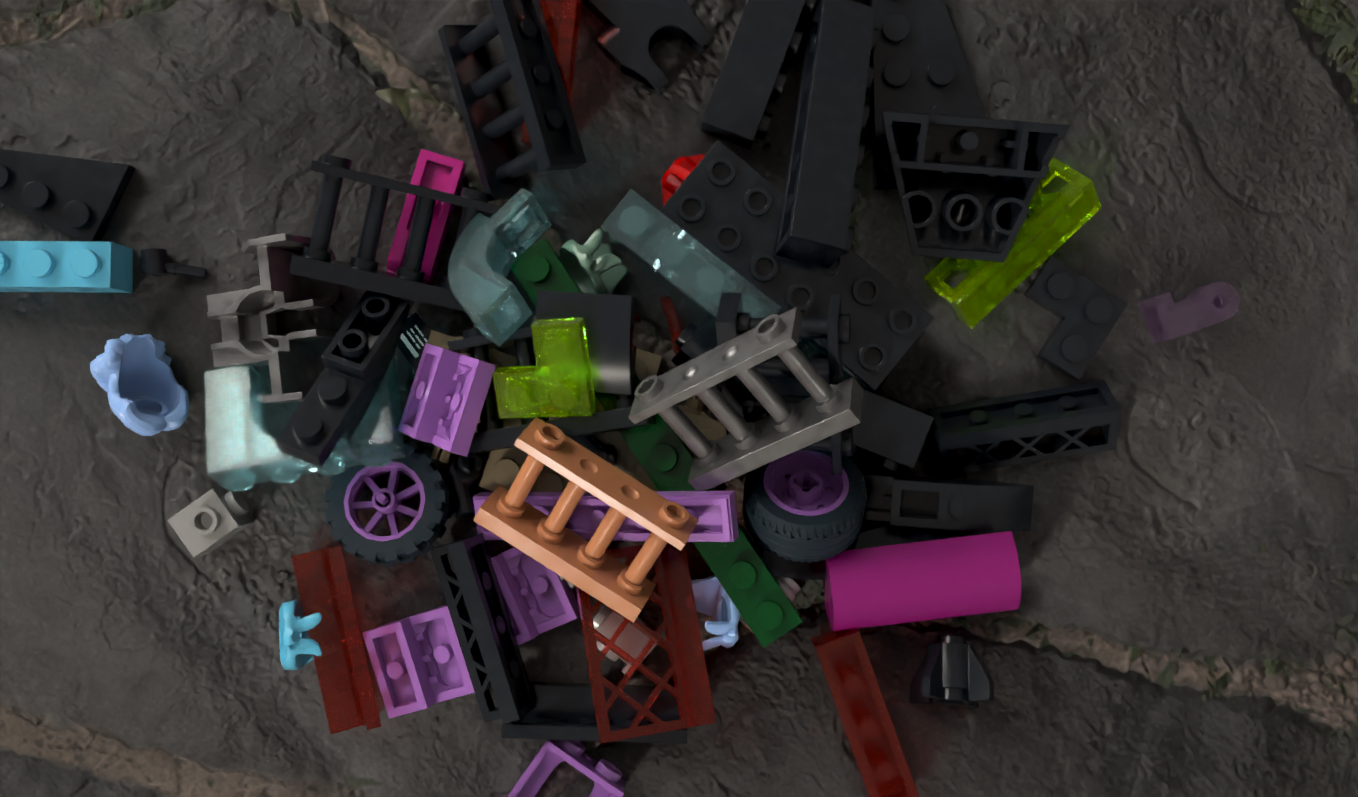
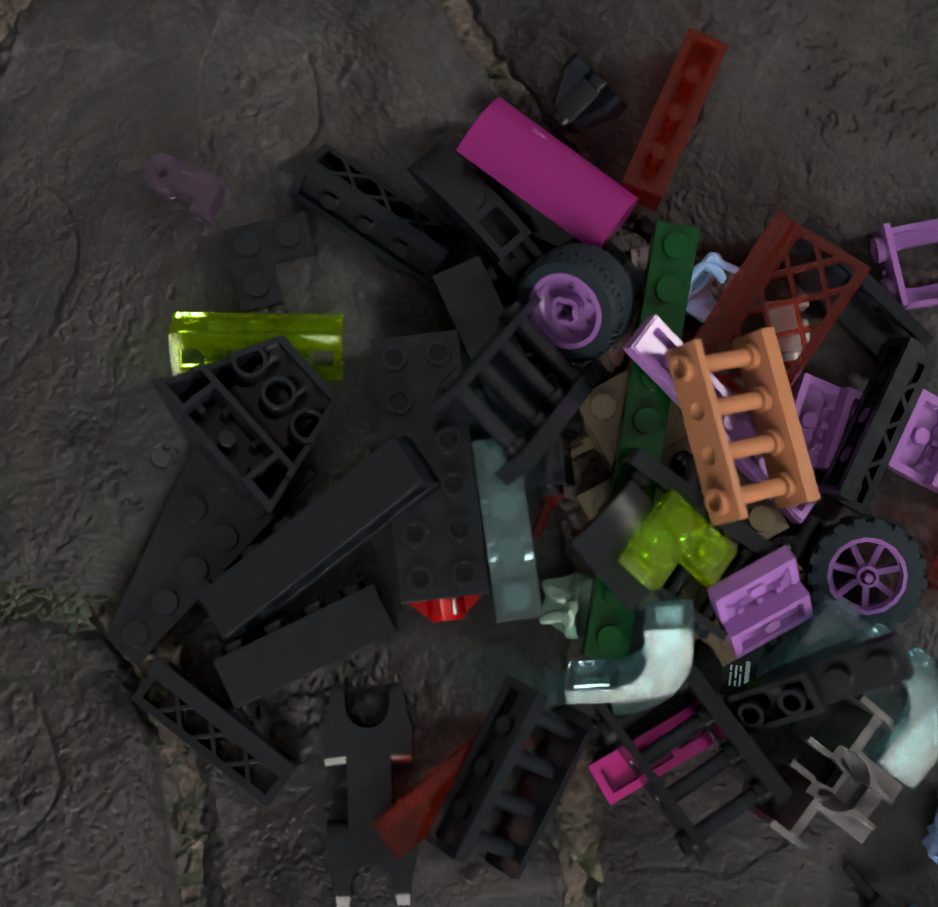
camera: 140 degrees left, 5 degrees down
flat silver fence [629,307,864,491] -> none

